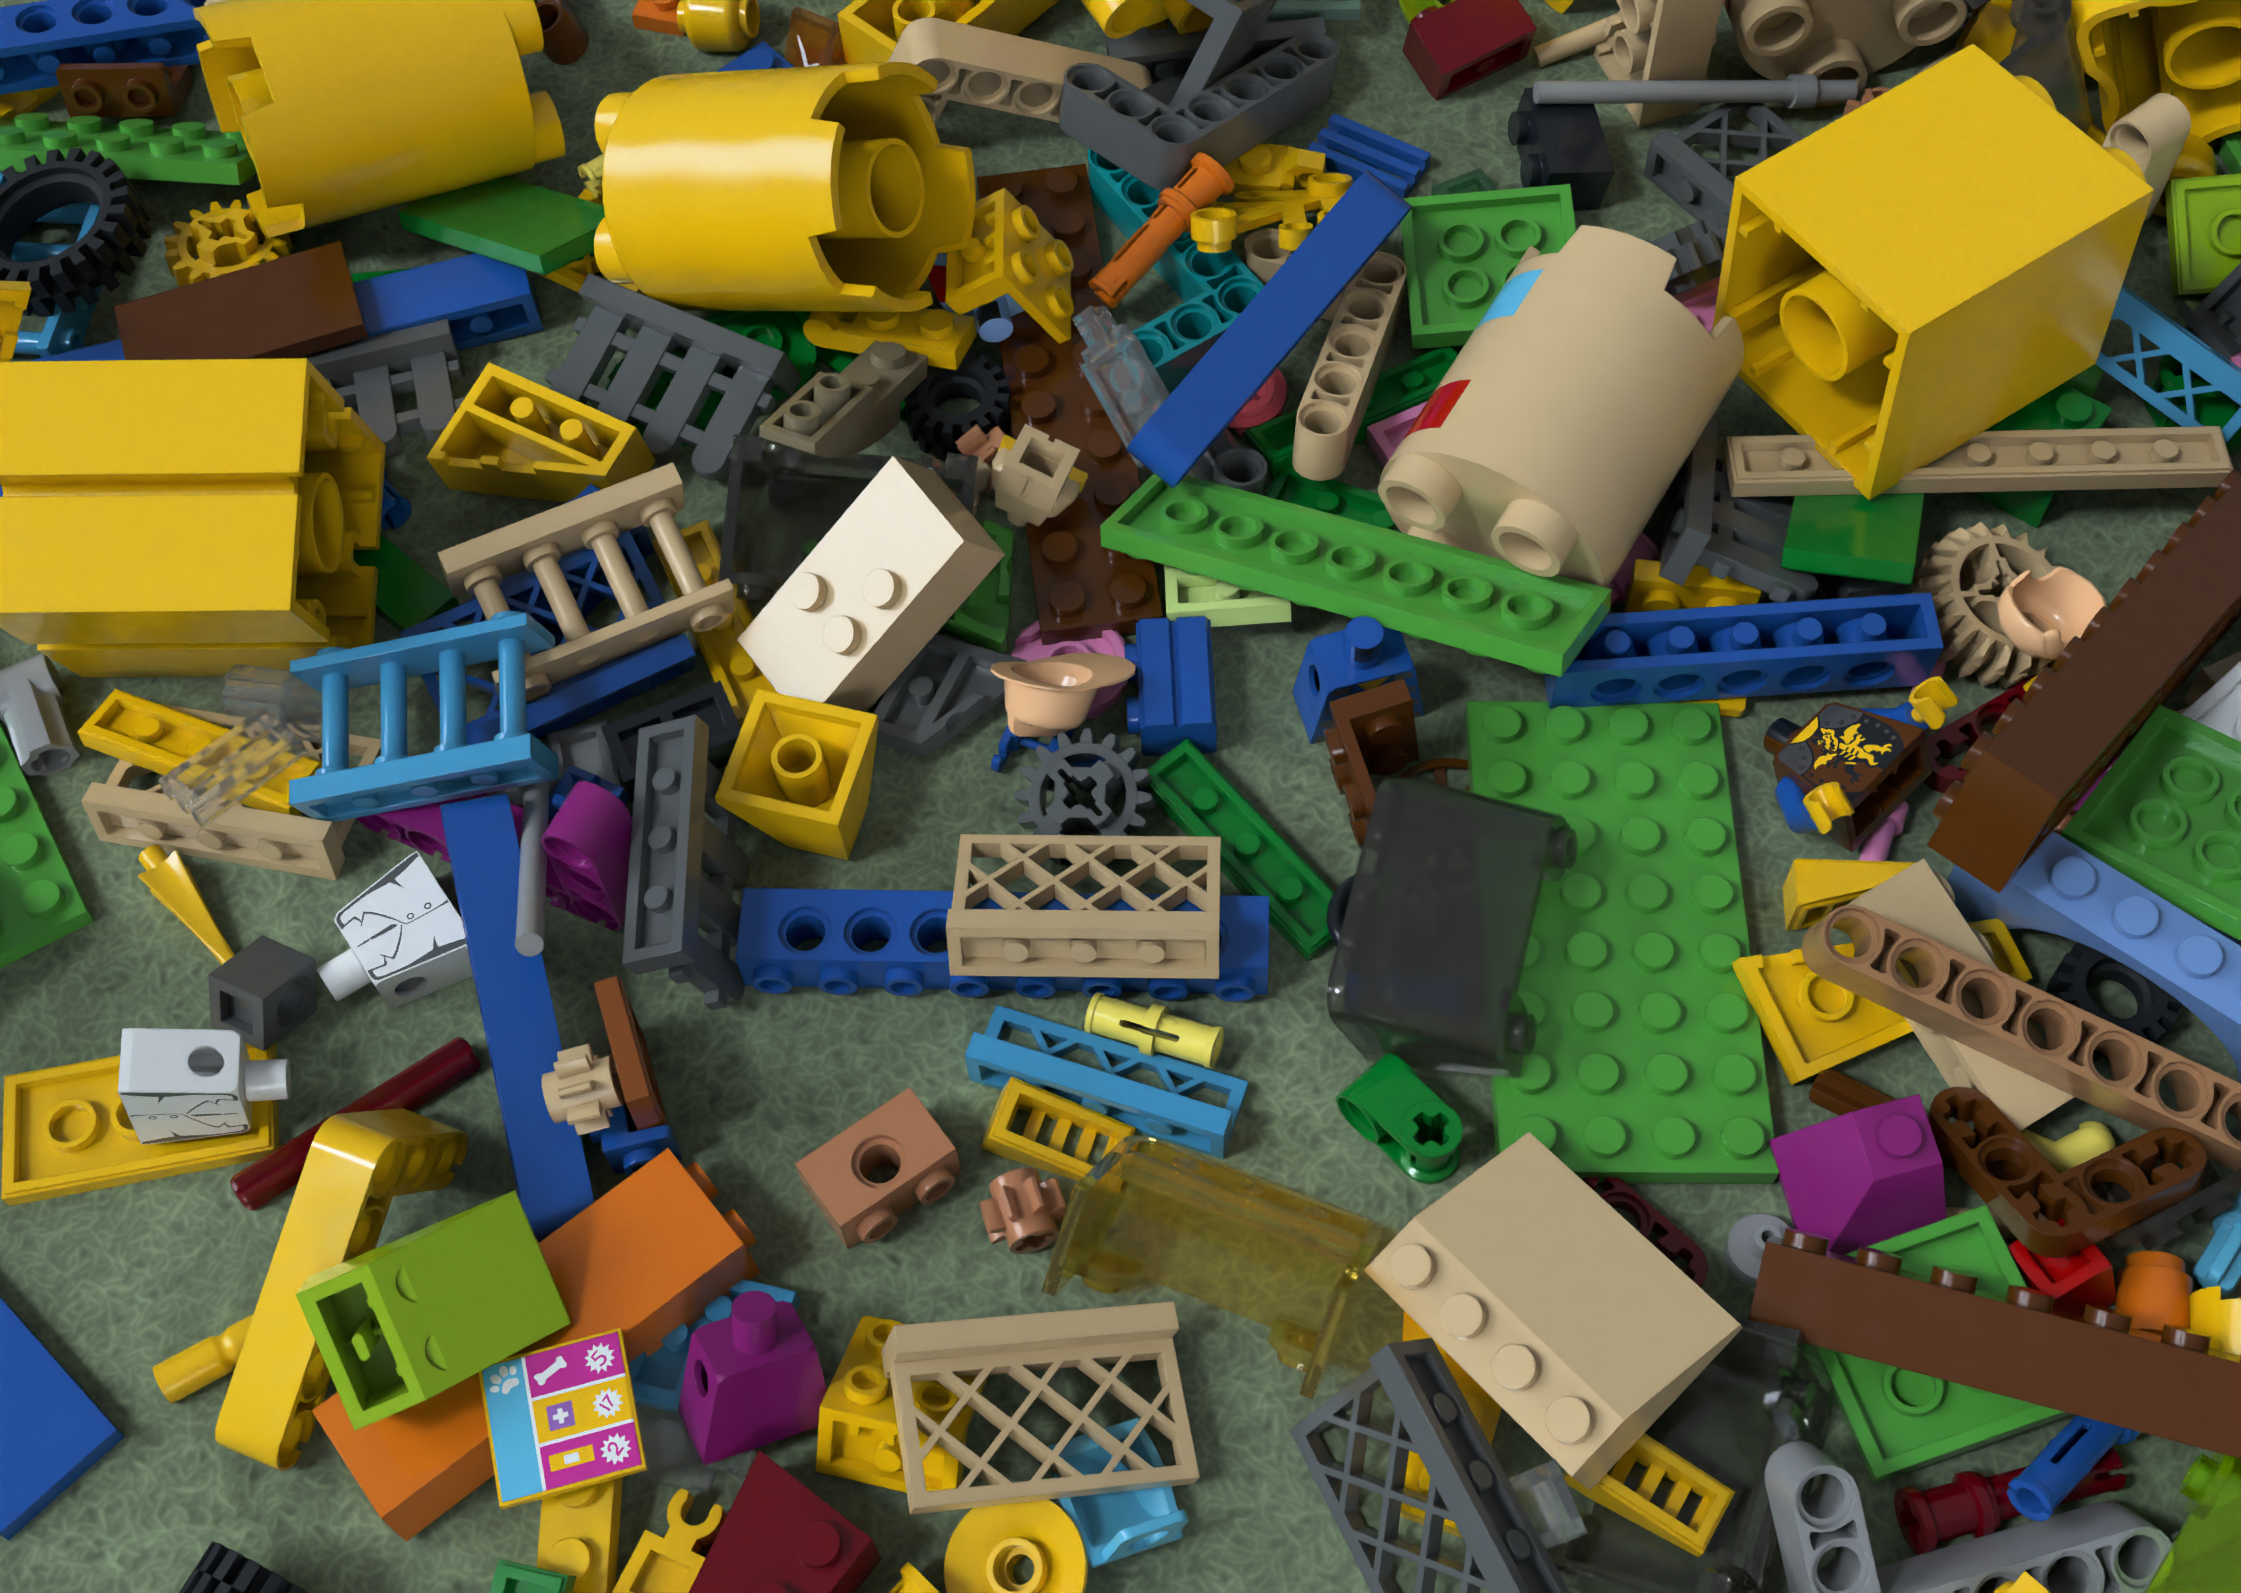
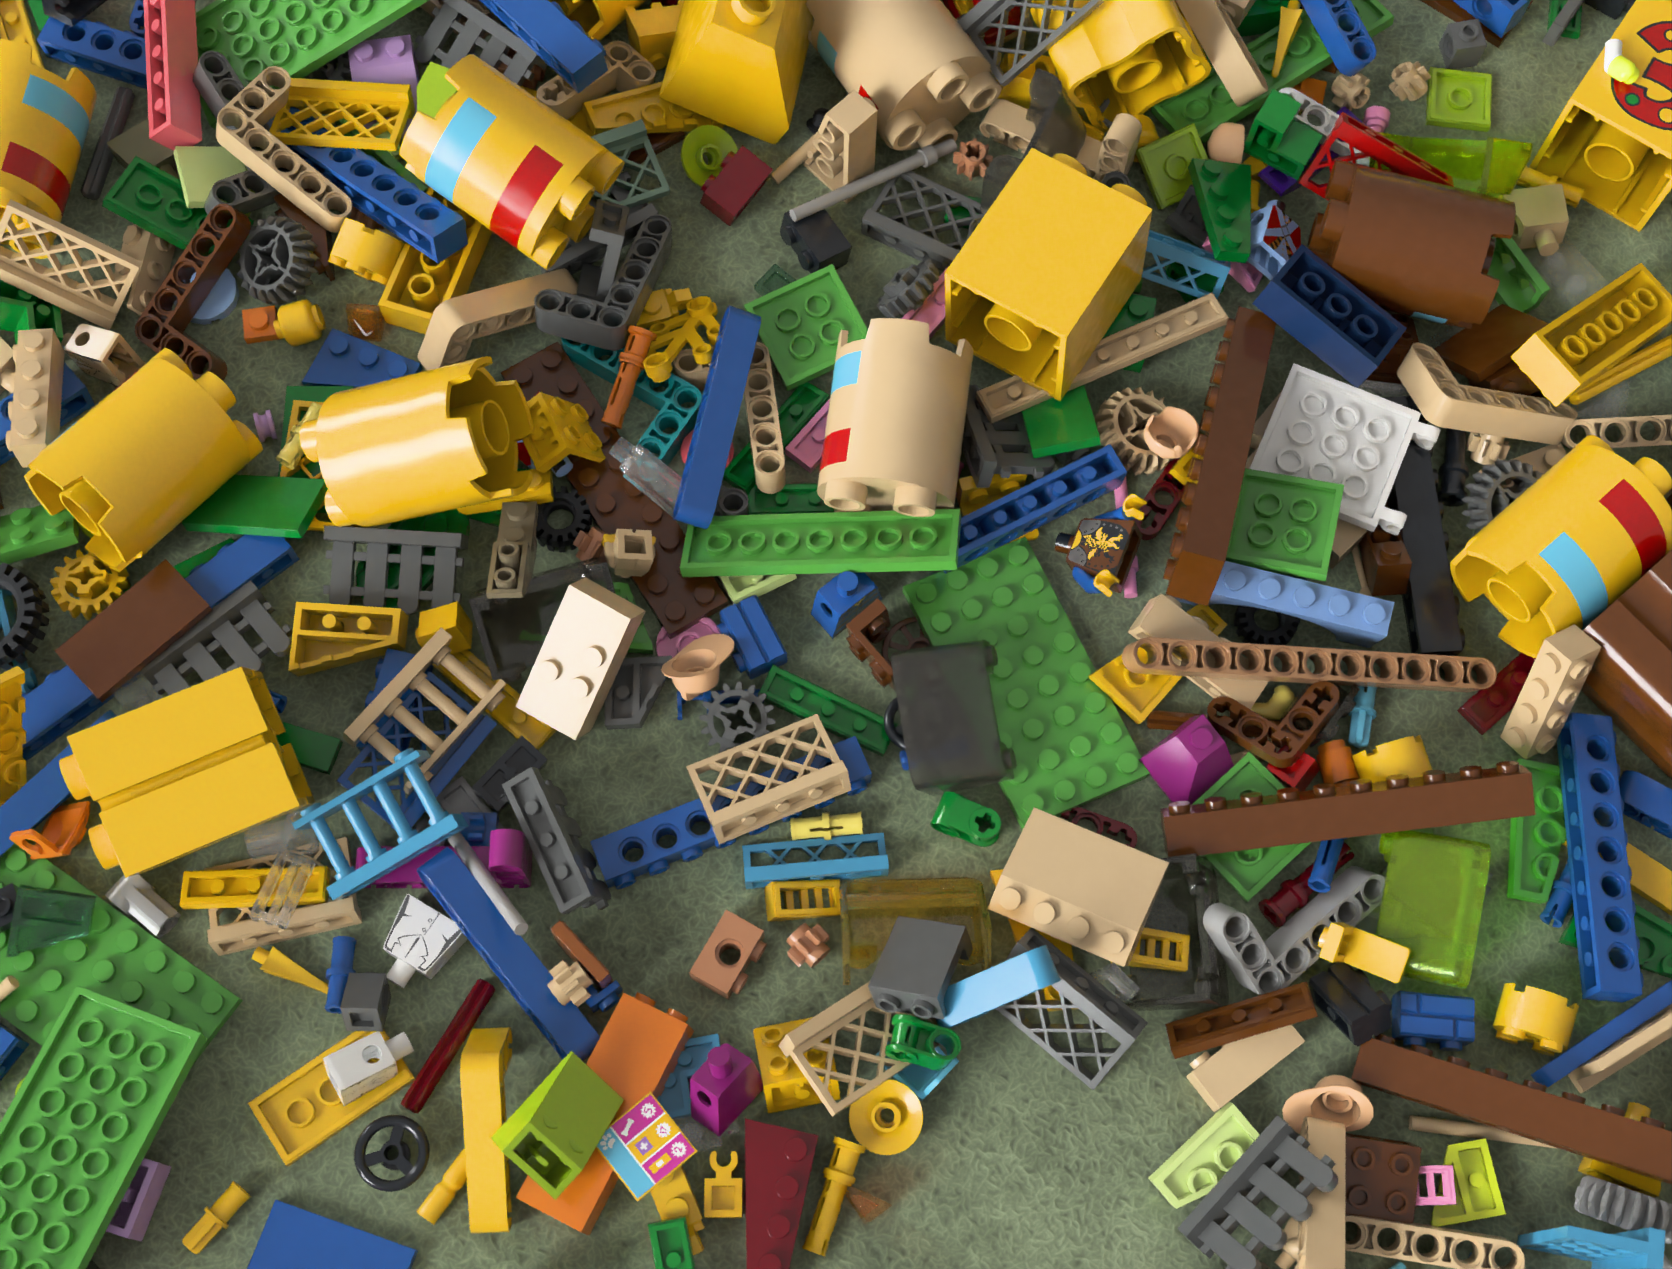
camera: 30 degrees left, 10 degrees up
yellow slope [715,689,879,860] -> none
blue tile [1307,113,1431,198] -> none
light grey tile [1724,1213,1790,1287] -> none
yellow slope [1782,858,1916,931] -> none
none -> lavender bush [253,410,277,442]
none -> blue pin [325,936,357,1014]
none -> black piece [354,1115,430,1192]
none -> yellow brick [415,601,473,654]
none -> dark grey panel [868,916,973,1019]
none -> green piece [885,1014,961,1071]
none -> beam [935,945,1061,1028]

